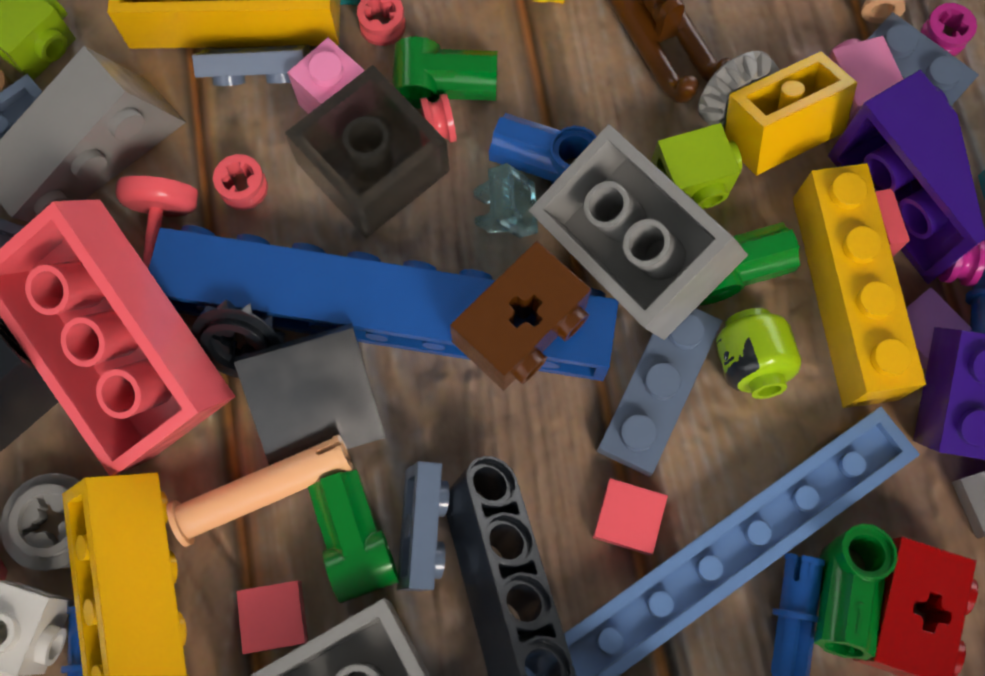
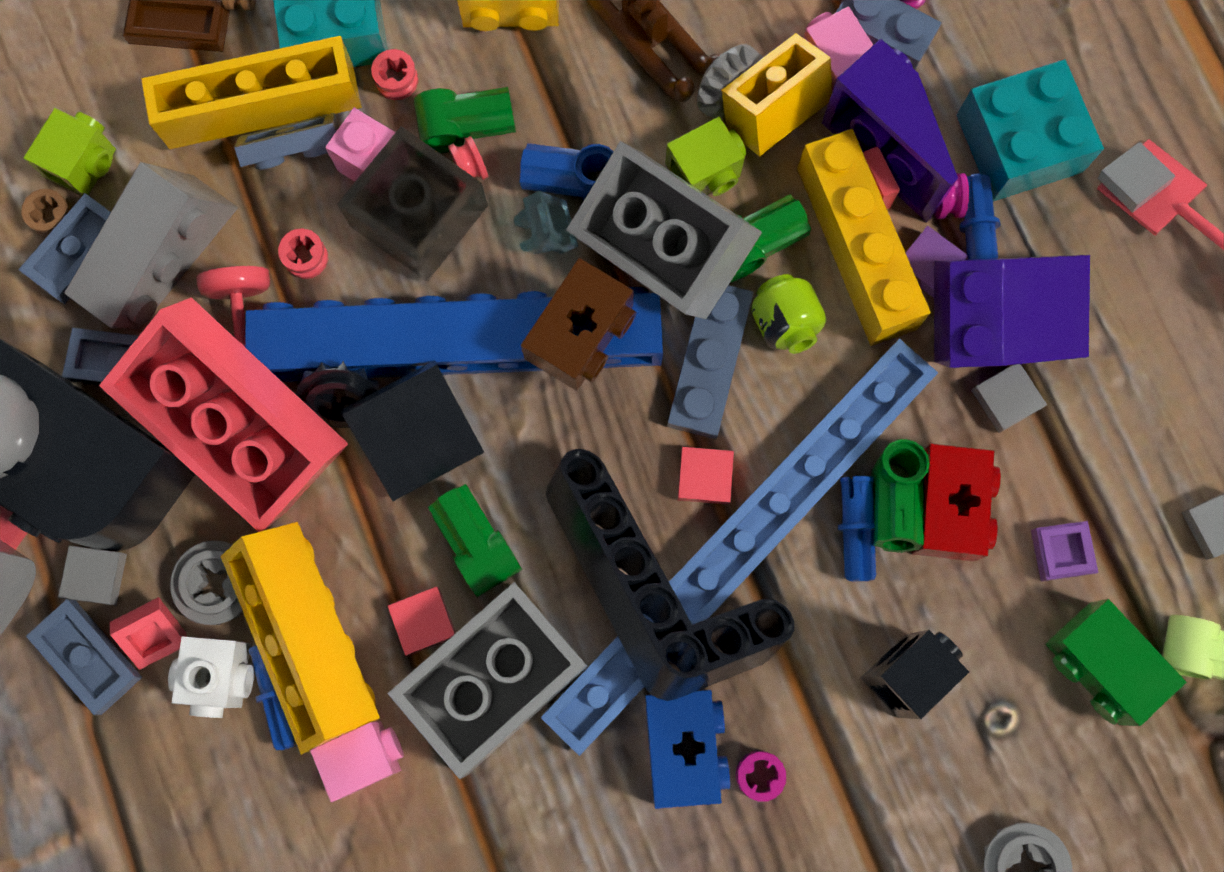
camera: 10 degrees left, 5 degrees up
light nougat pin [166,434,354,547] -> none
sand blue plate [397,461,449,592] -> none

